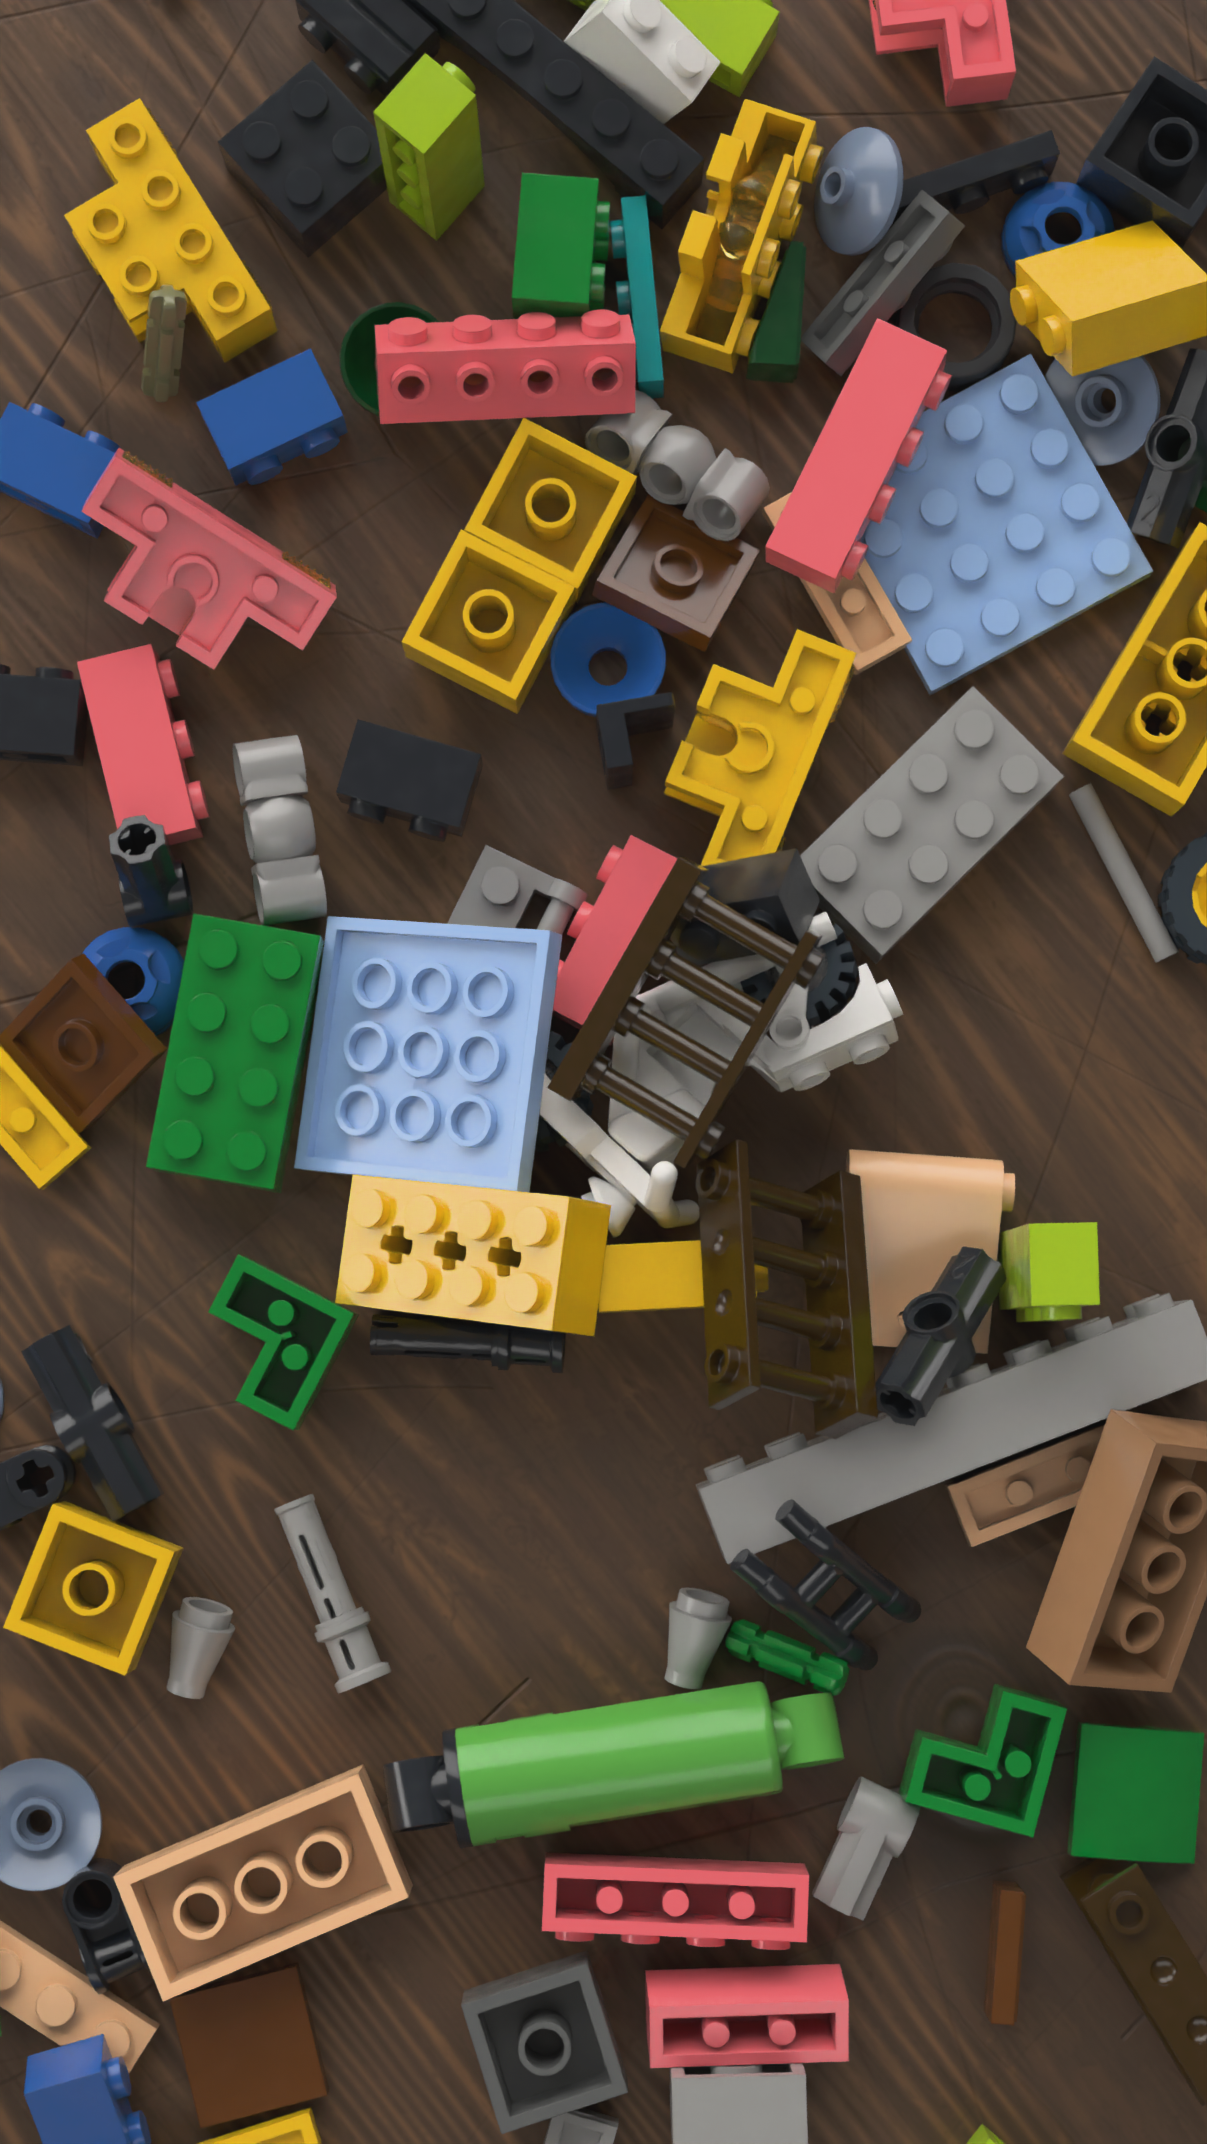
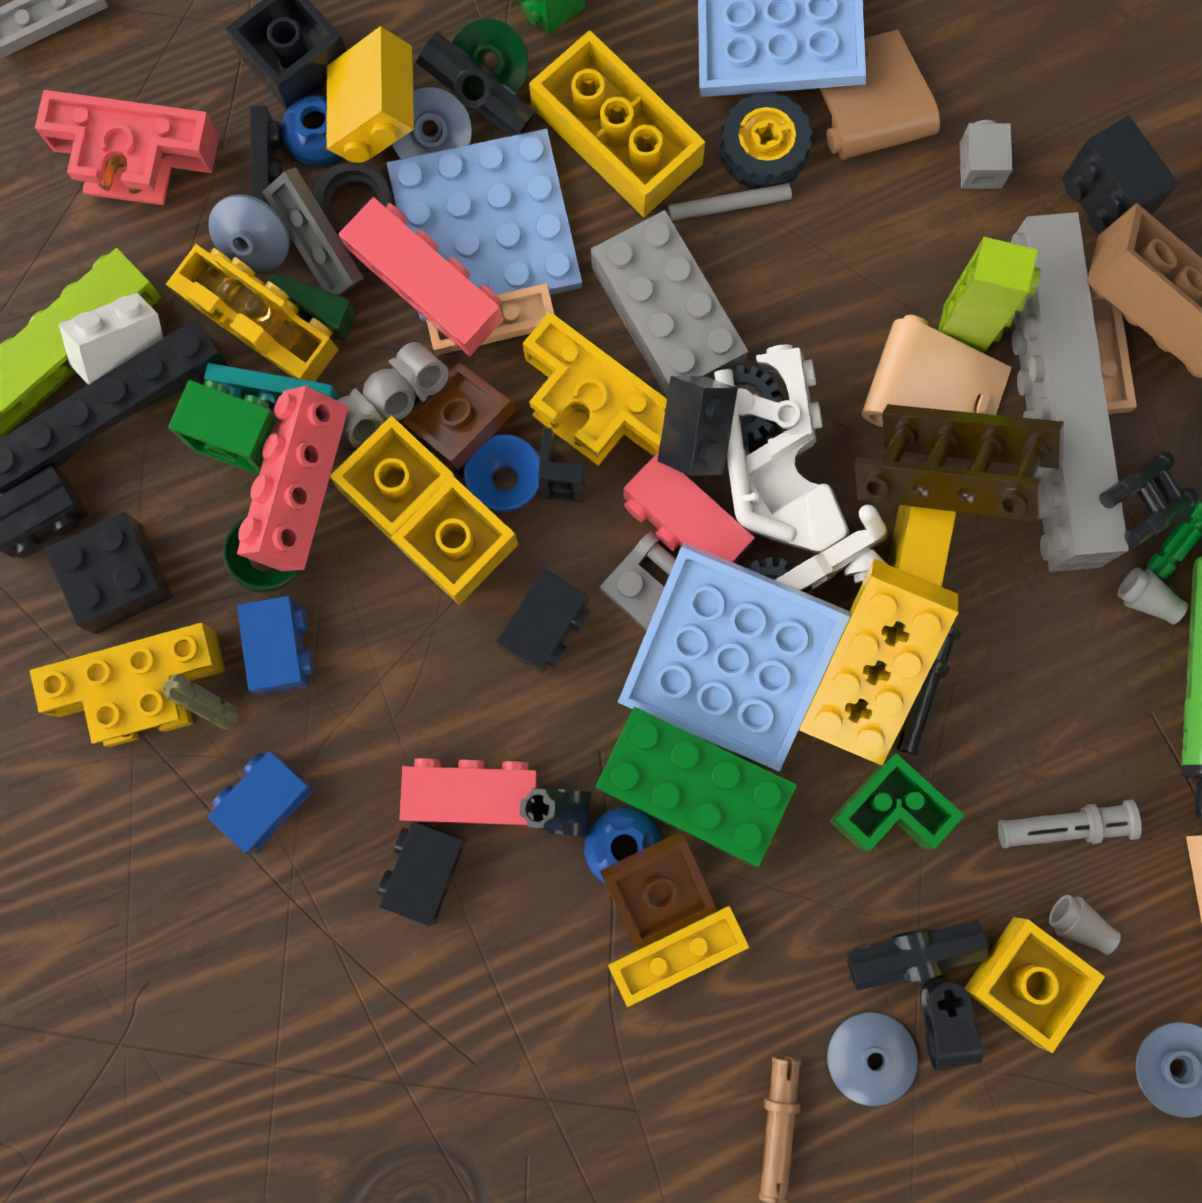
camera: 70 degrees left, 5 degrees down
coral piece [81,448,337,670] -> none
light grey piece [233,735,327,926] -> none
lime brick [373,53,485,241] -> none
dark brown fence [547,857,825,1169] -> none
black piece [876,1246,1006,1426] -> none

